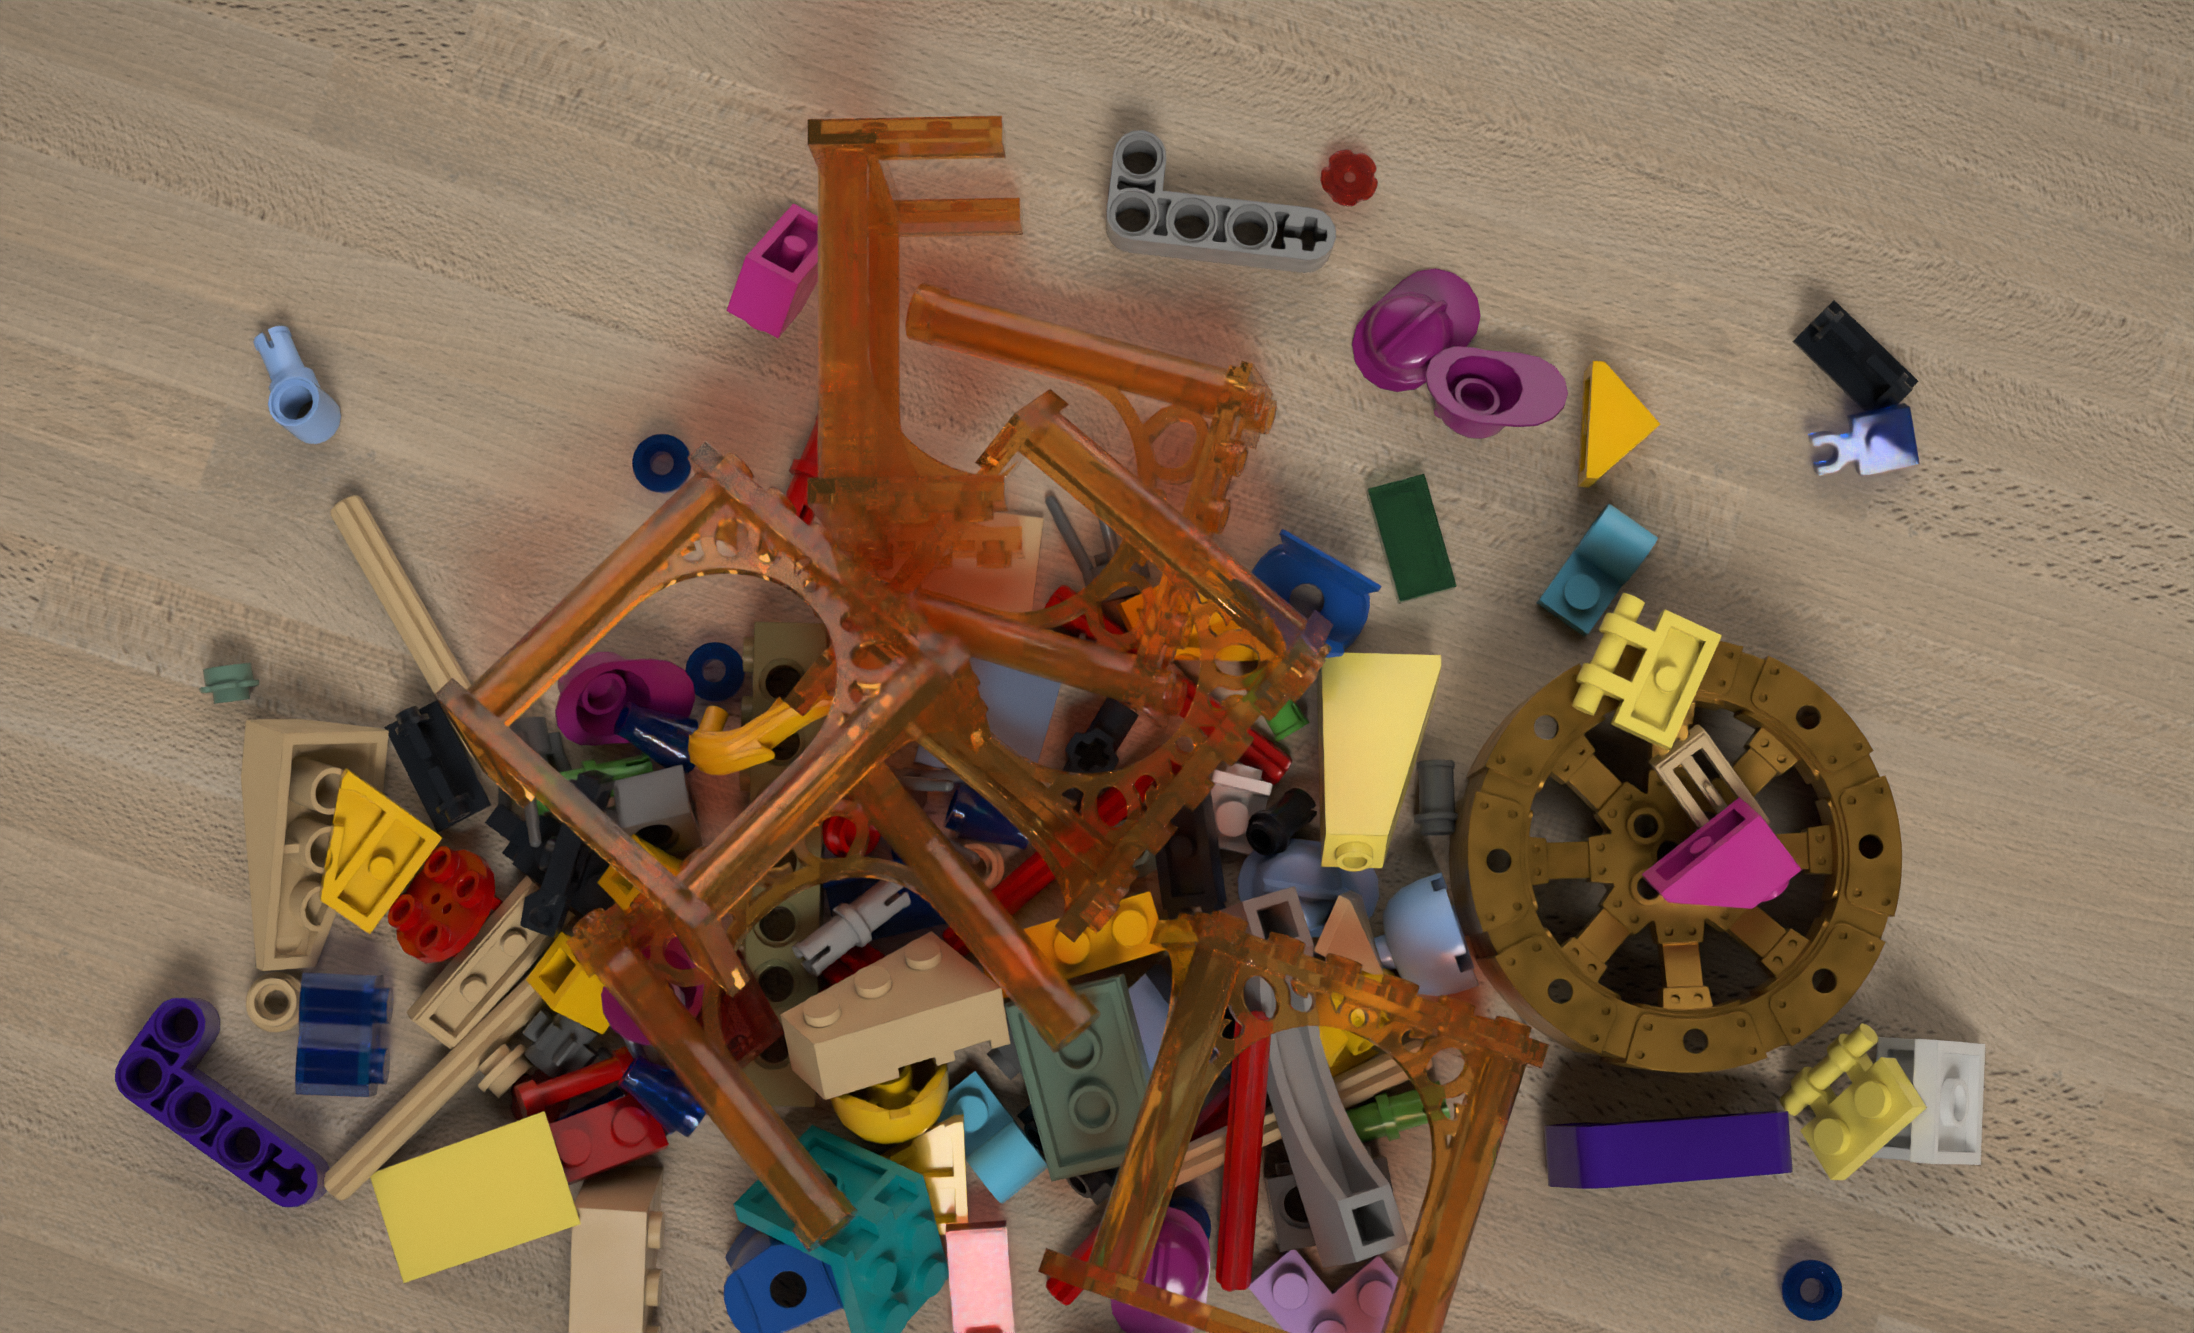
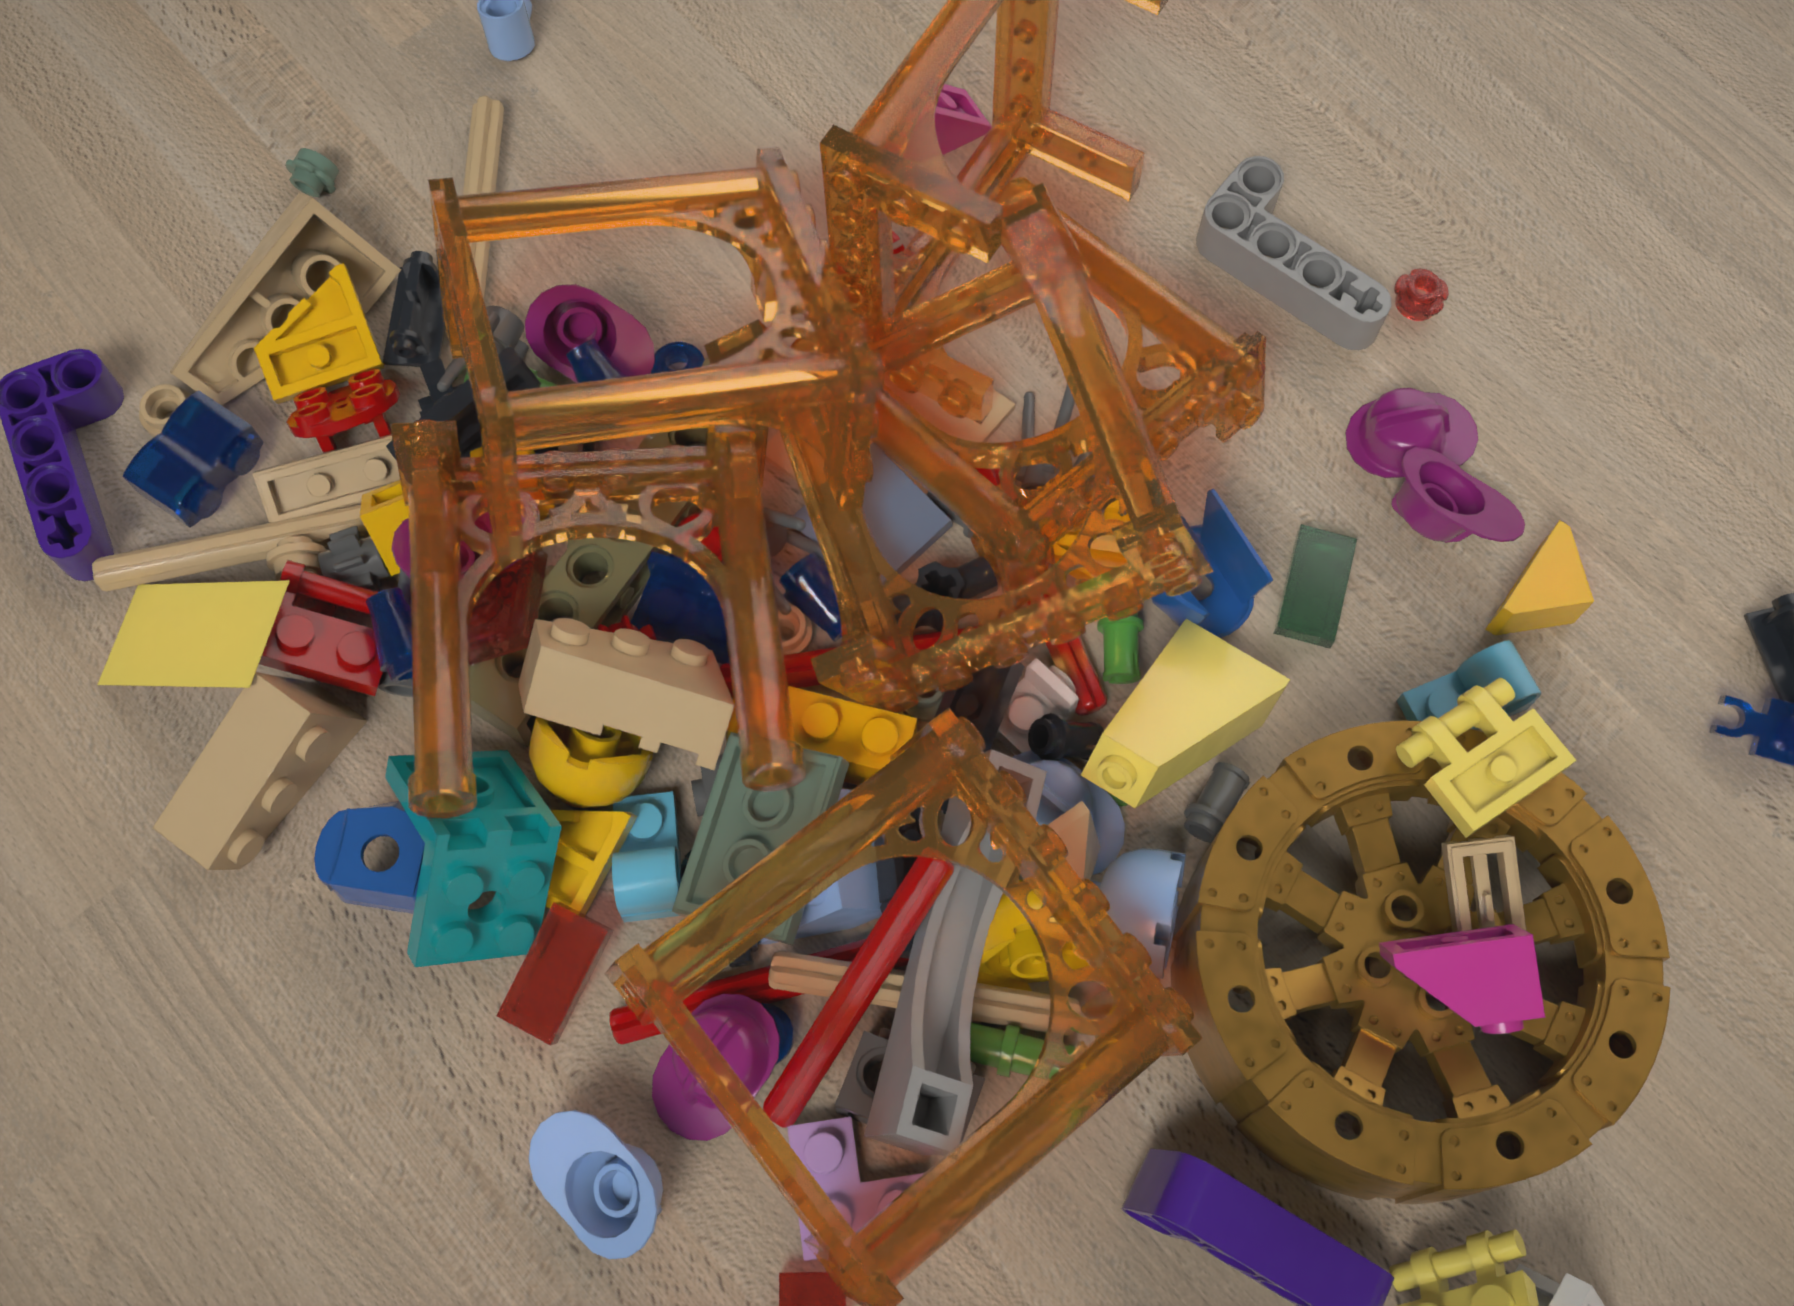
camera: 35 degrees right, 15 degrees down
light grey pin [792,873,911,978] -> none

